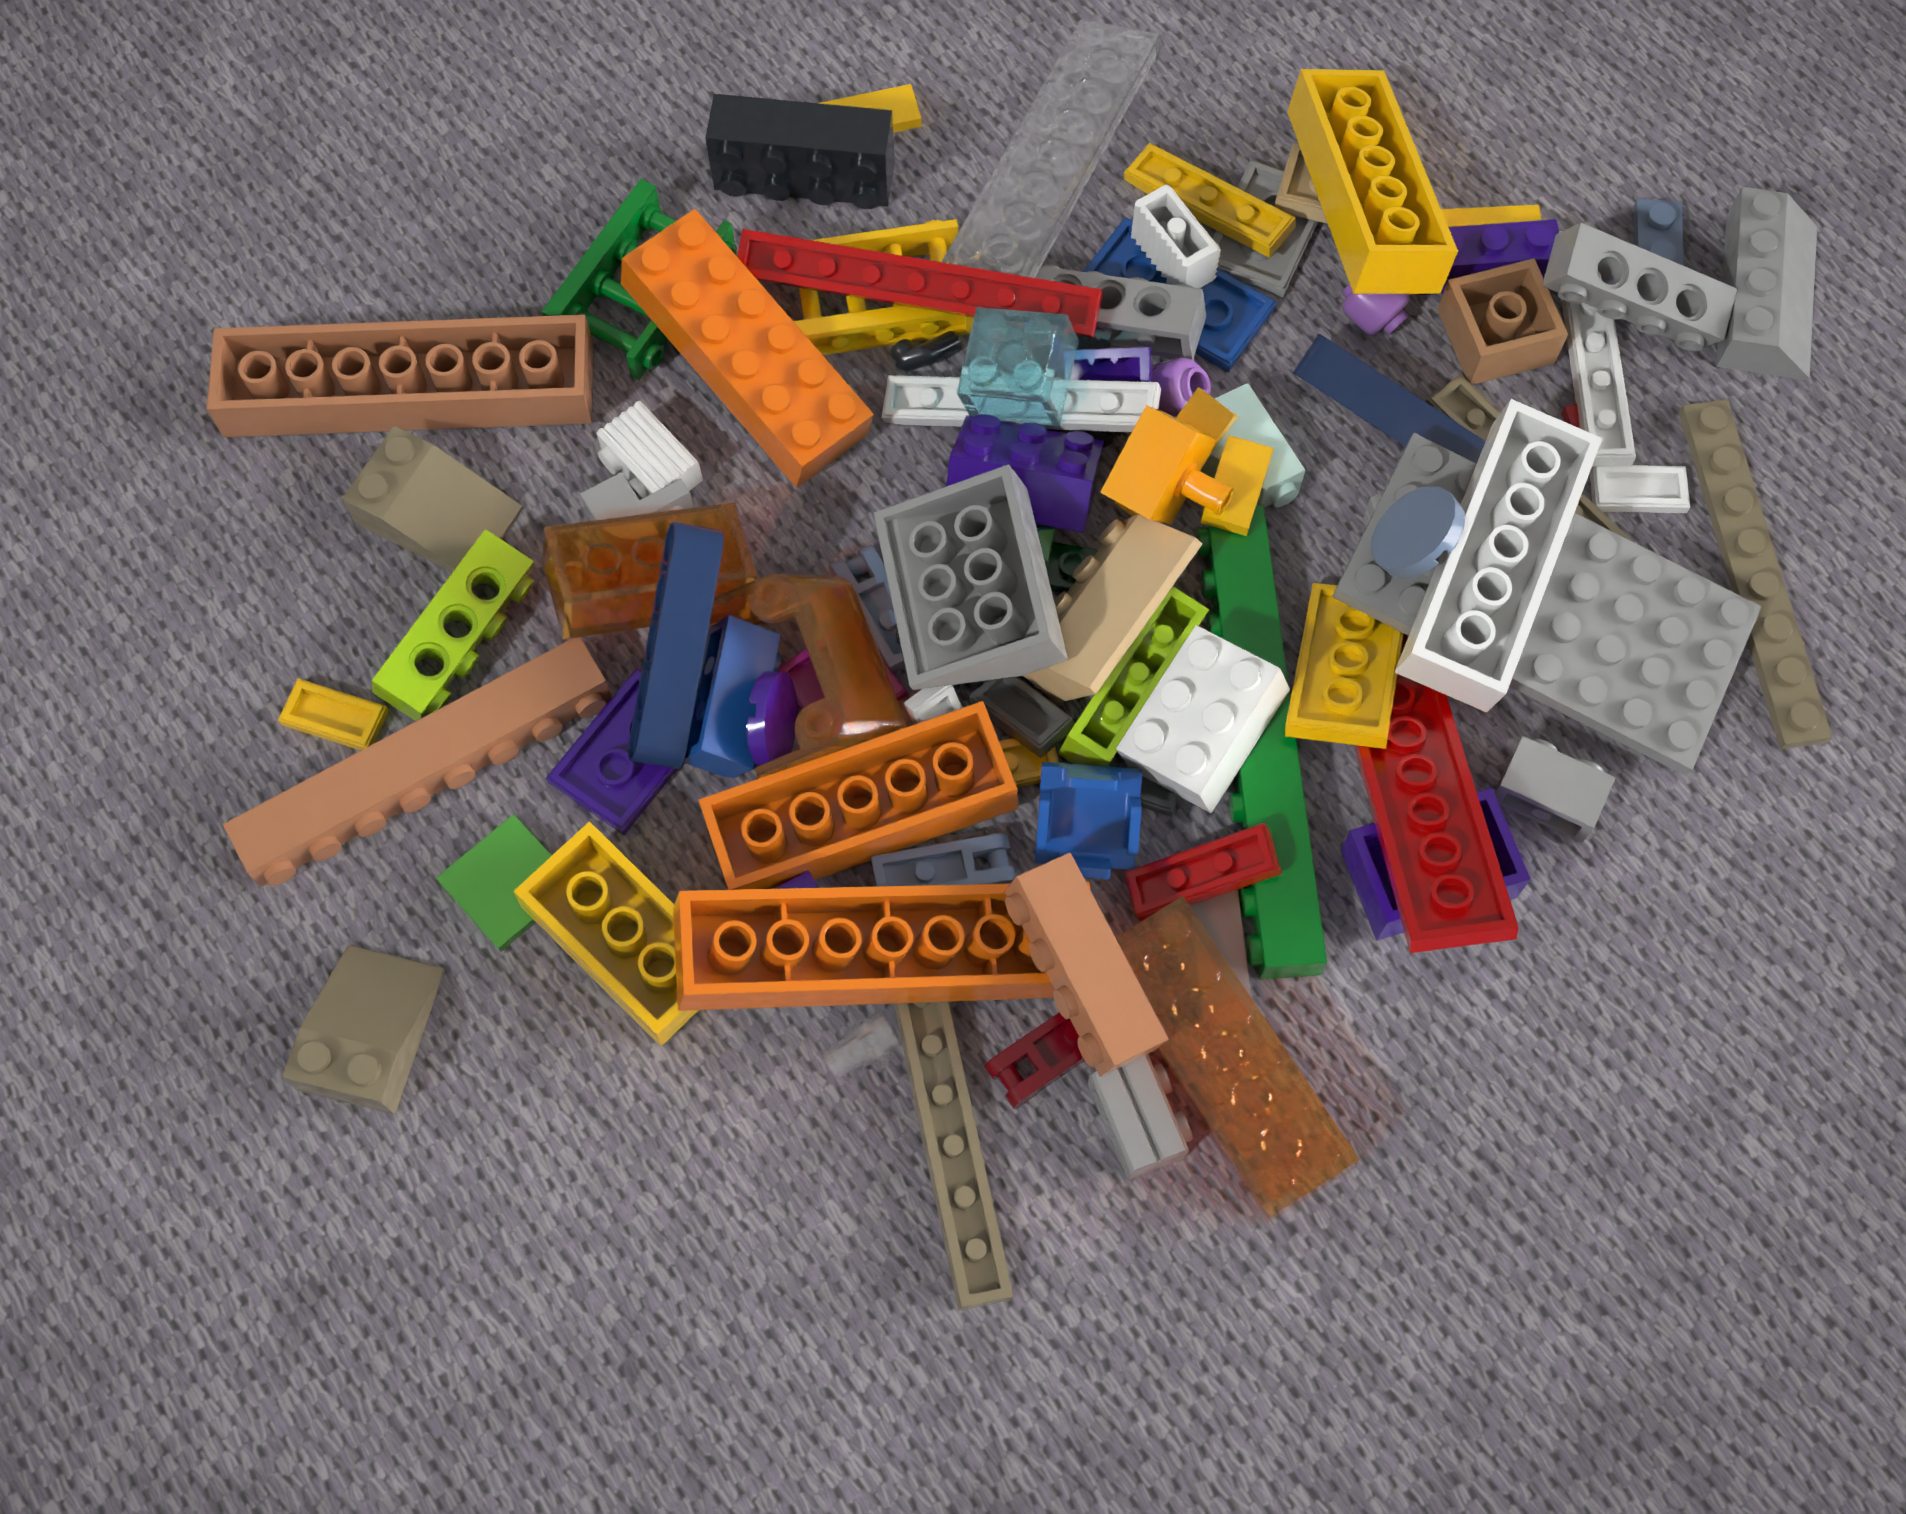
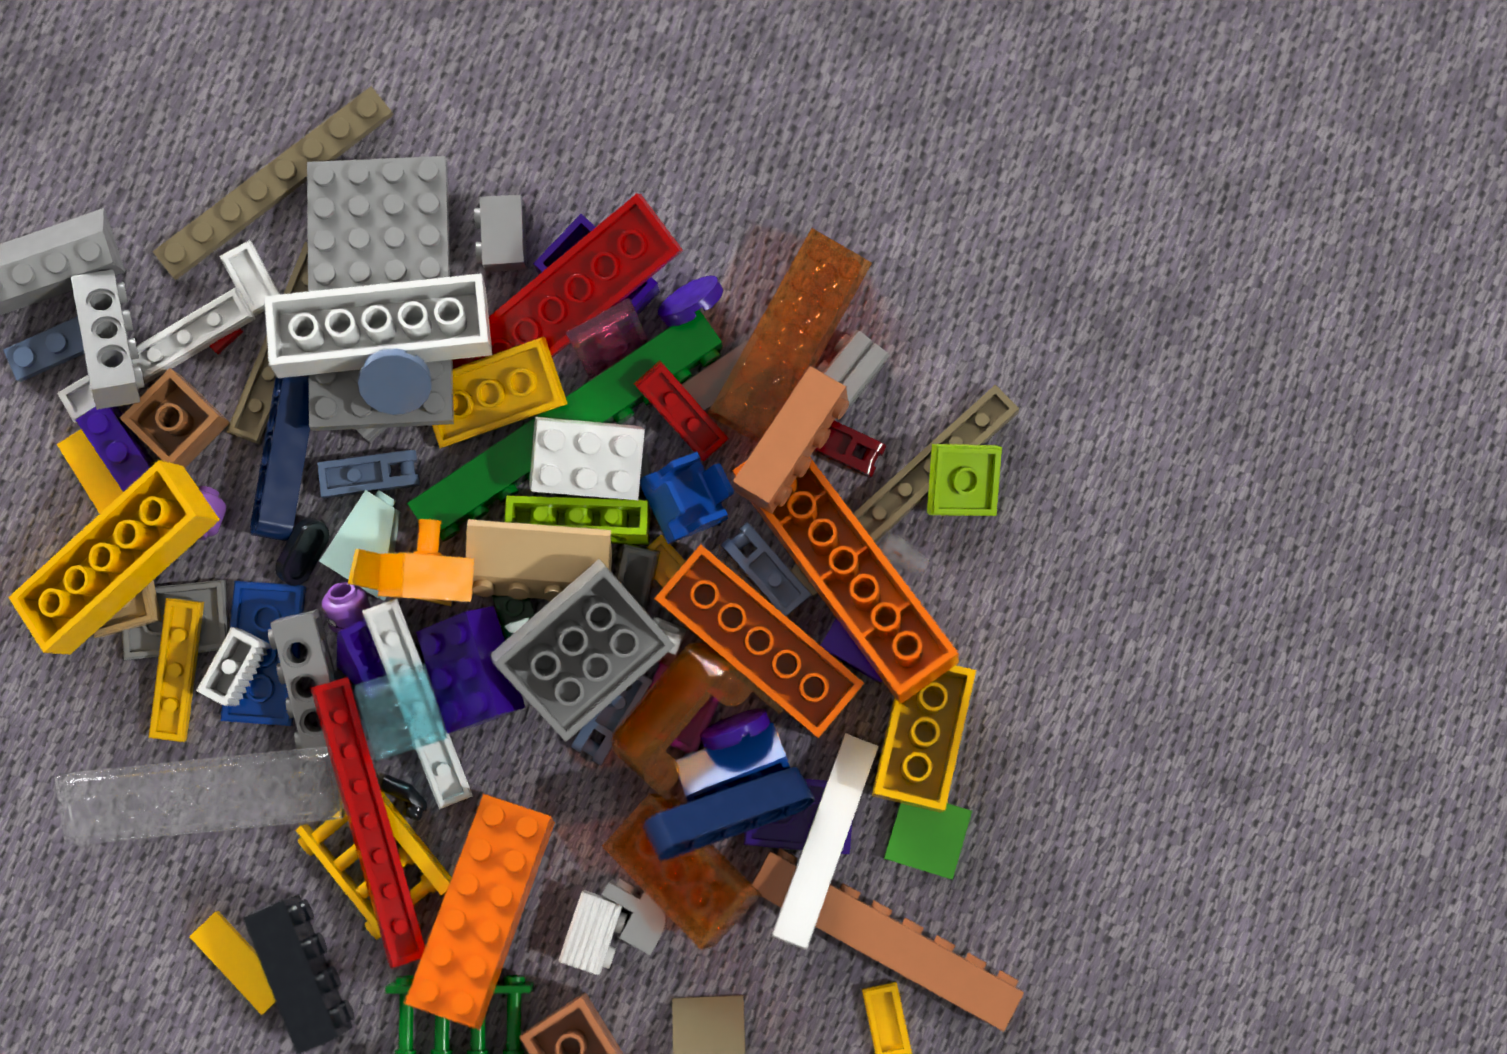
camera: 120 degrees left, 15 degrees up
dark tan slope [282,945,445,1115] -> none
lime brick [371,529,535,721] -> none
yellow tile [1201,435,1274,536] -> none
none -> black tile [275,518,329,586]
none -> sand blue plate [317,450,420,498]
none -> clear pink tile [566,298,648,379]
none -> dark purple tile [658,275,723,327]
none -> white tile [771,733,879,949]
none -> lime tile [927,444,1002,516]

